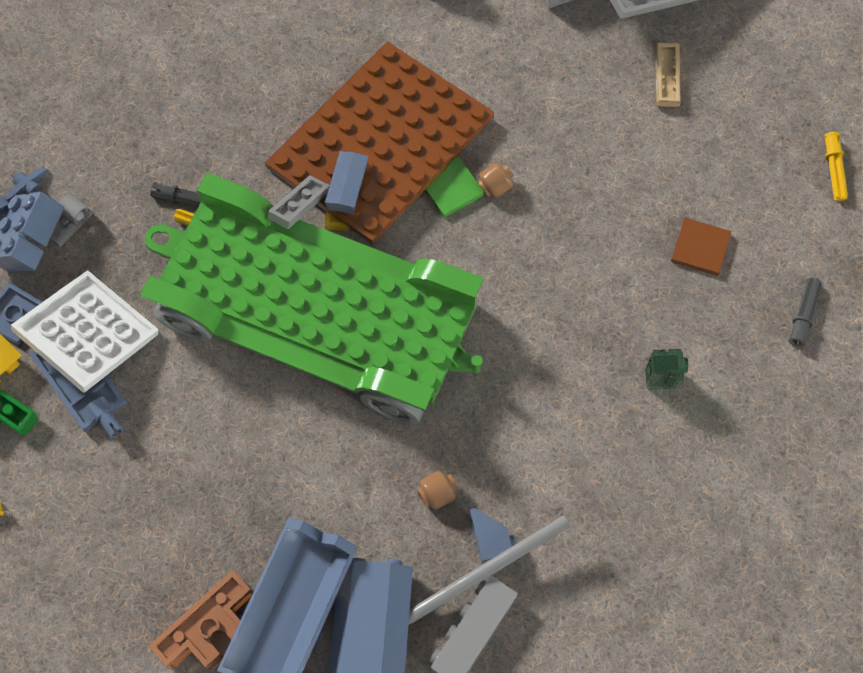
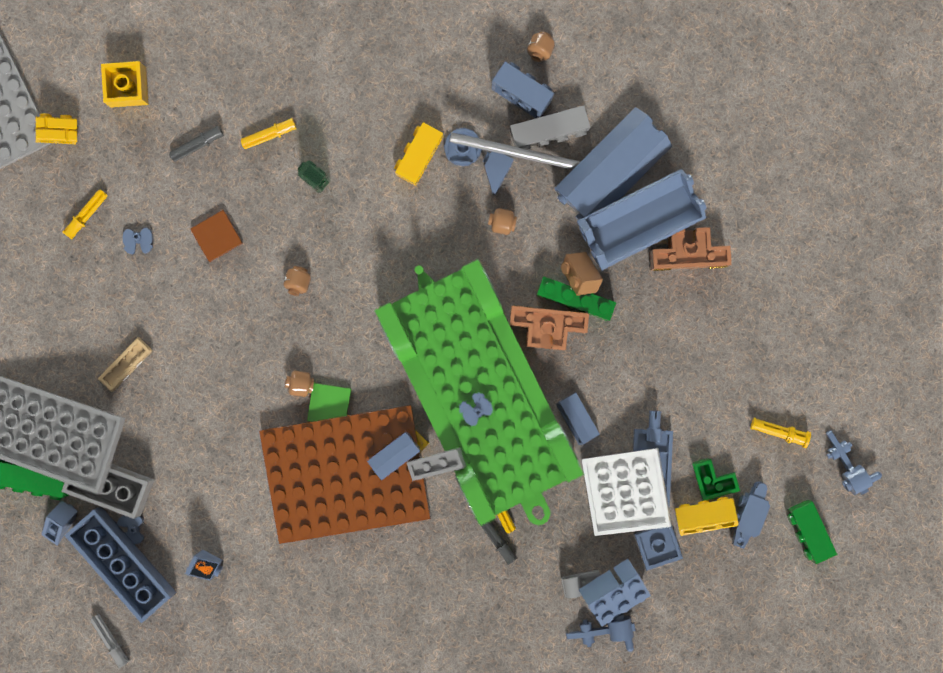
camera: 140 degrees left, 20 degrees up
none -> sand blue piece [122,228,153,255]
none -> yellow axle [241,118,297,149]
none -> medium nougat head [283,266,311,296]
none -> yellow brick [394,122,444,186]
none -> sand blue tile [444,128,482,166]
none -> sand blue piece [459,393,493,426]
none -> sand blue brick [492,61,554,118]
none -> nougat piece [509,305,589,350]
none -> green brick [536,276,617,321]
none -> sand blue piece [556,392,600,445]
none -> medium nougat brick [561,252,603,295]

